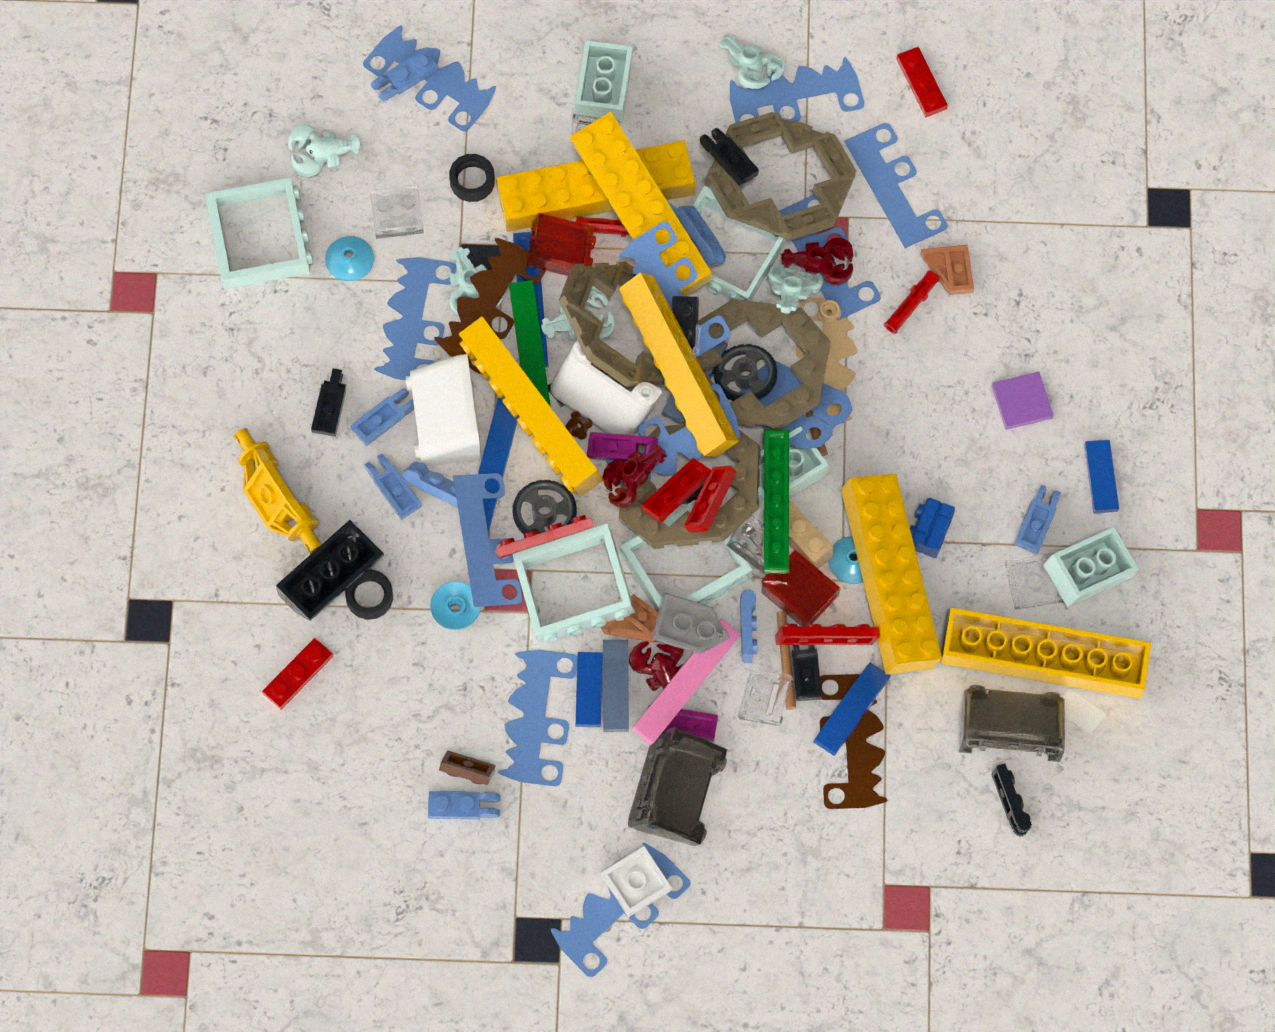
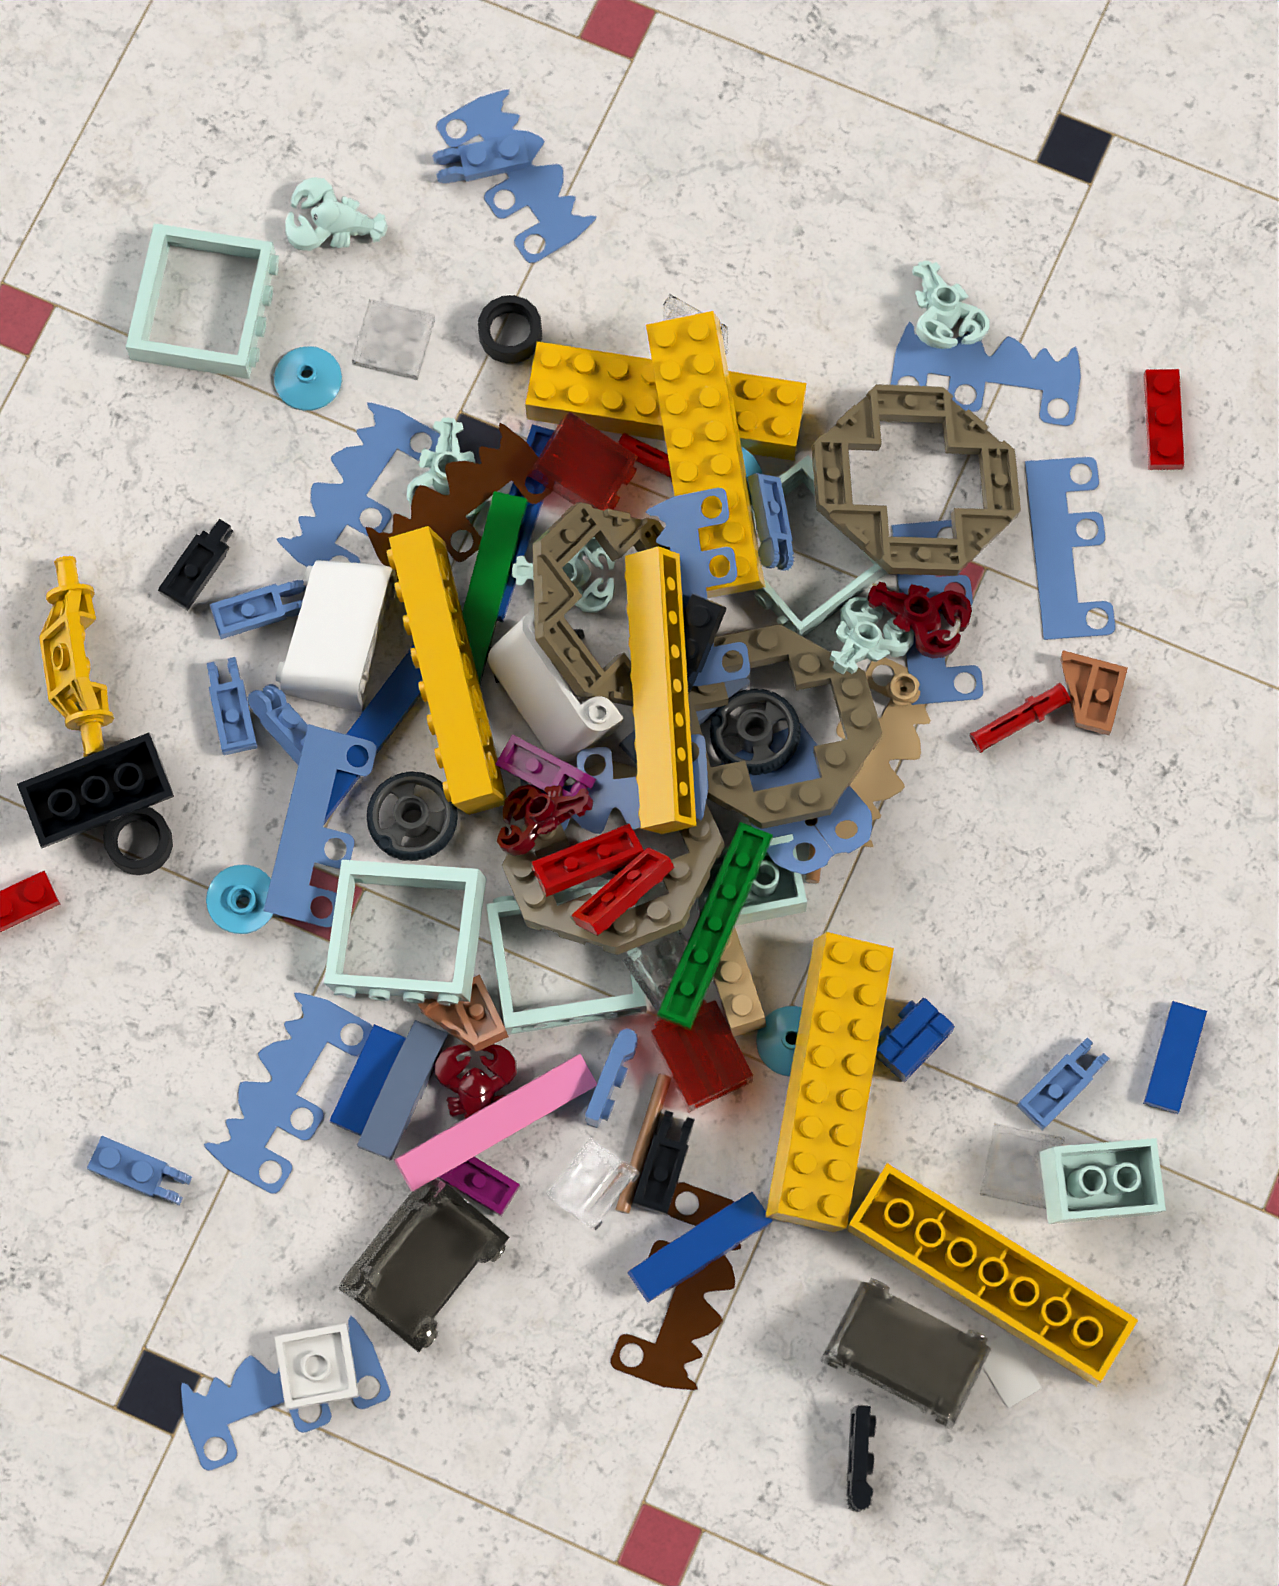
camera: 25 degrees right, 5 degrees up
reddish brown plate [439,750,496,785] -> none
plate [496,515,594,559] -> none
reddish brown plate [566,411,593,440] -> none
light aqua brick [575,40,633,123] -> none
light grey tile [652,593,730,654] -> none
black hinge [700,128,759,186] -> none
red plate [775,624,880,645] -> none
medium lavender tile [992,372,1054,430] -> none

